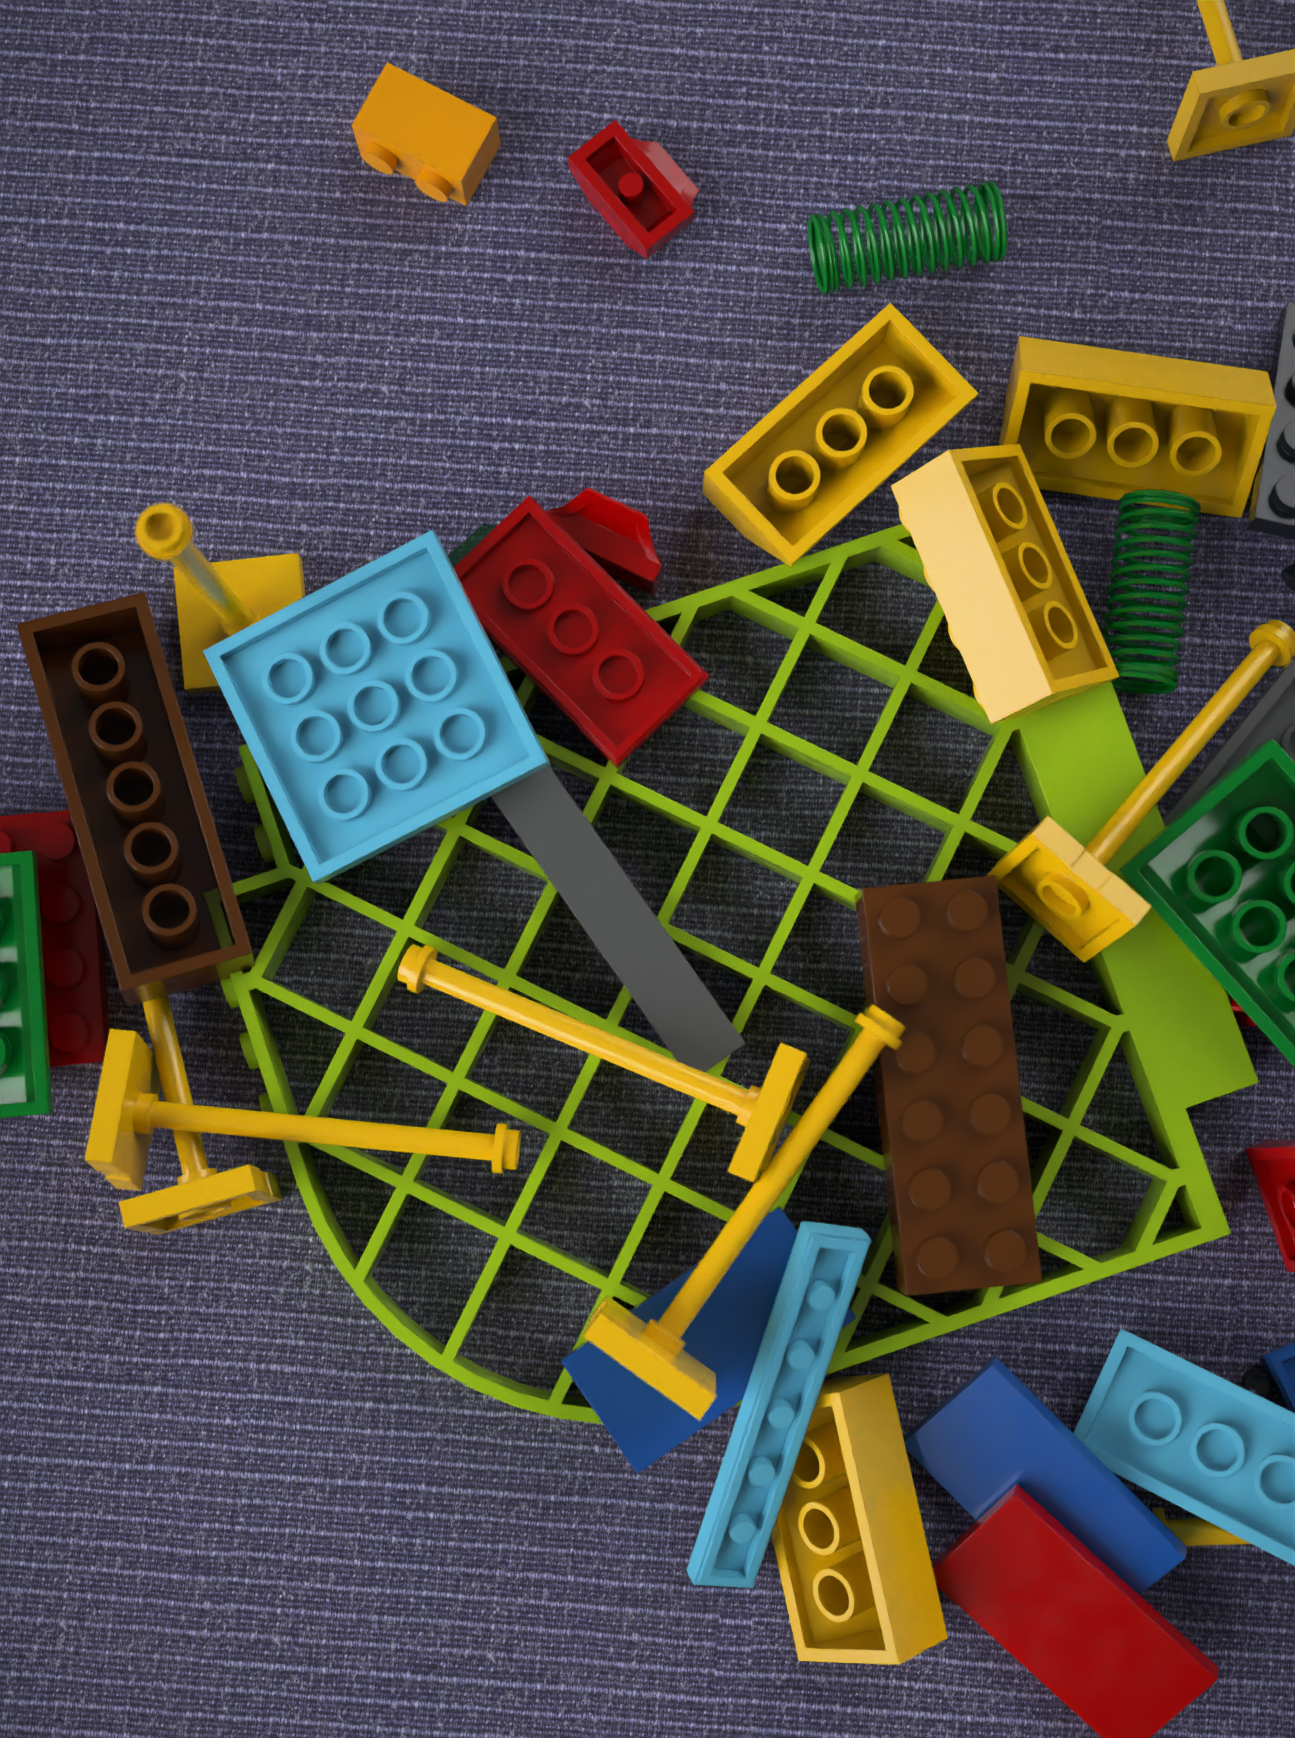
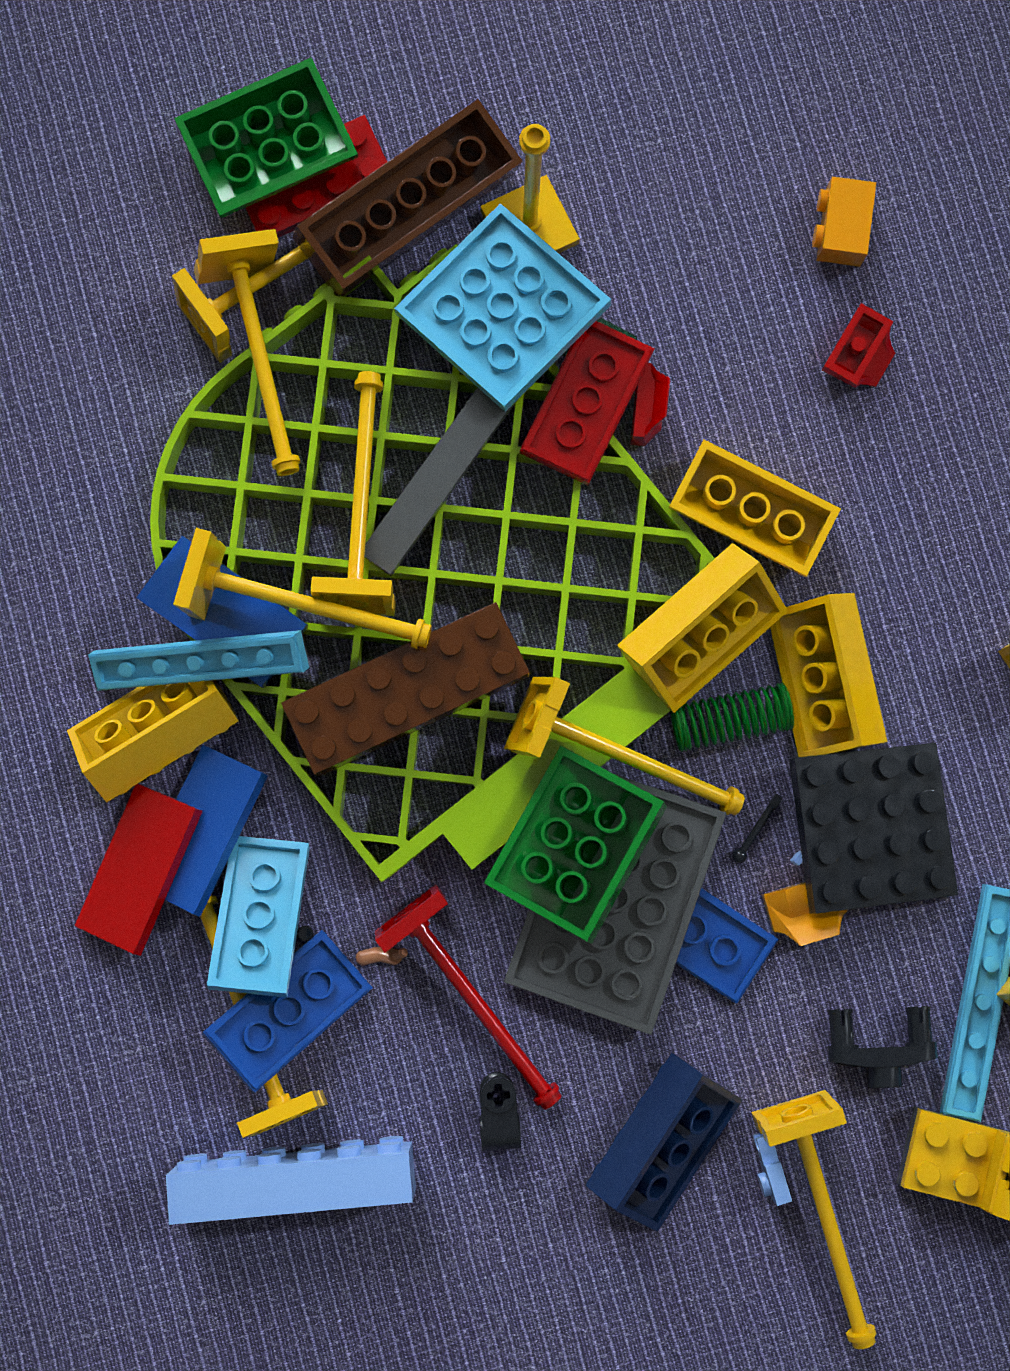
camera: 65 degrees right, 0 degrees up
green piece [808,180,1008,295] -> none

